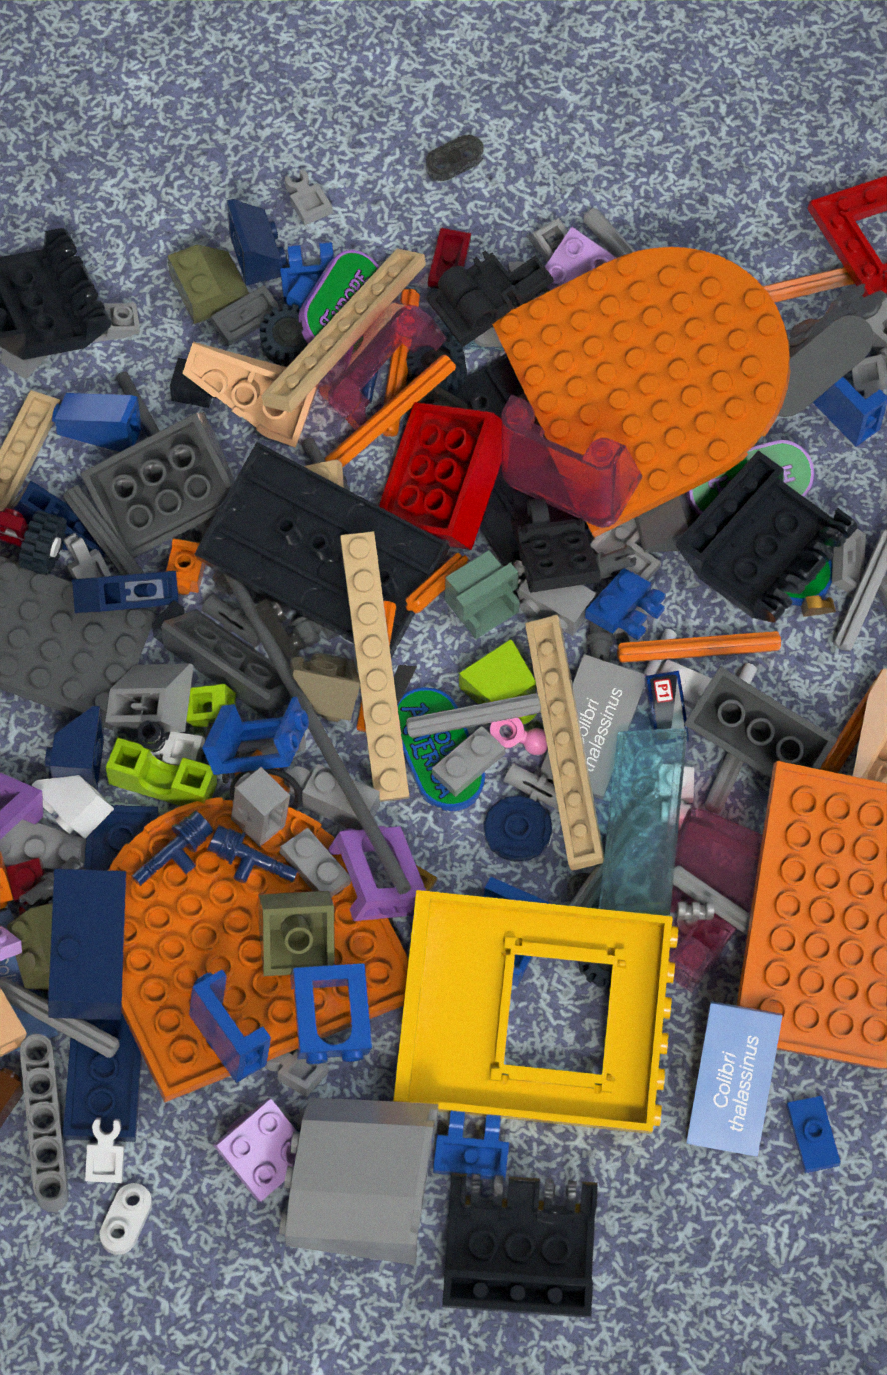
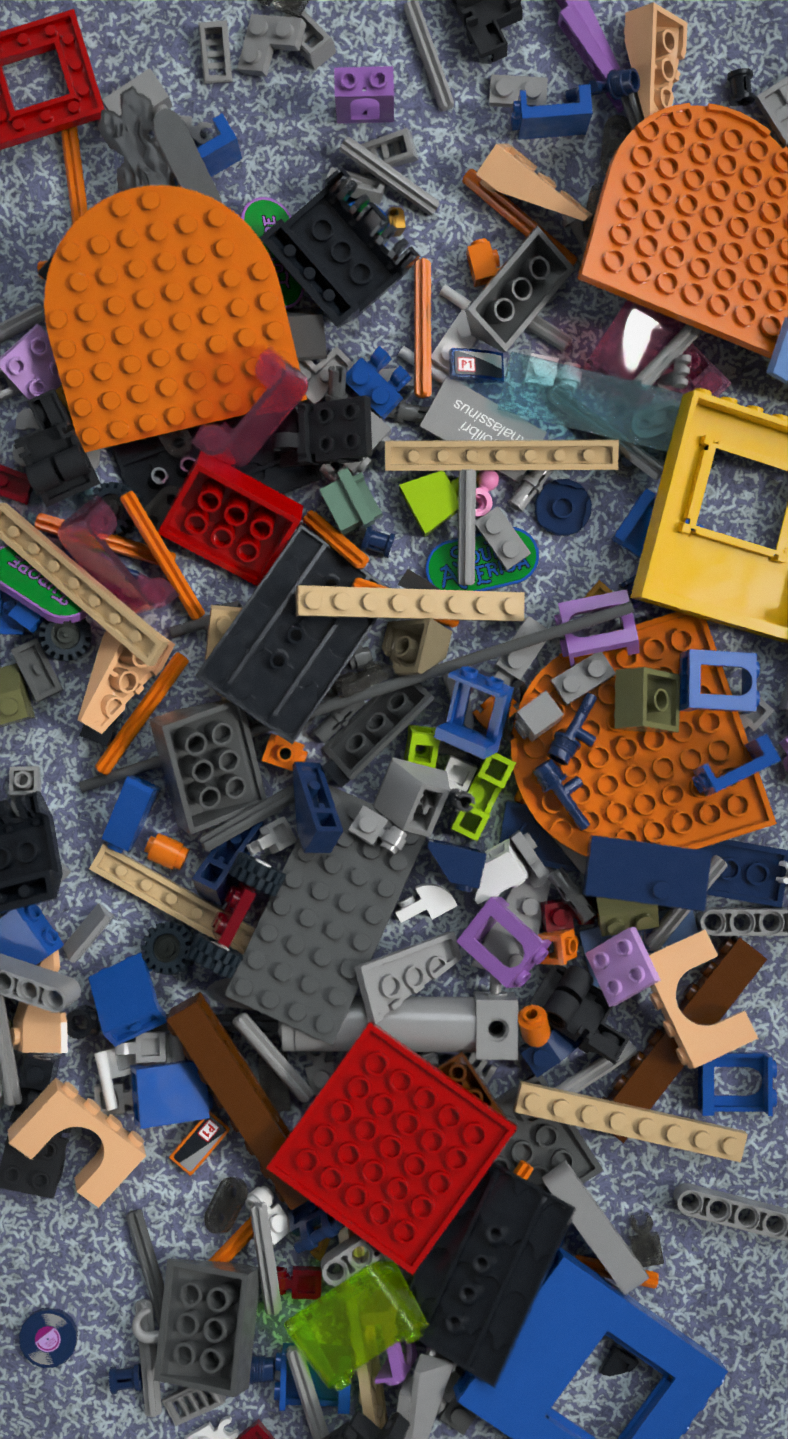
camera: 80 degrees left, 25 degrees up
none -> orange axle [95,652,189,775]
none -> orange brick [144,833,190,870]
none -> light grey plate [348,805,407,855]
none -> dark blue bush [360,526,396,558]
none -> white brick [395,883,458,923]
none -> orange brick [466,238,500,287]
none -> light grey plate [509,830,548,879]

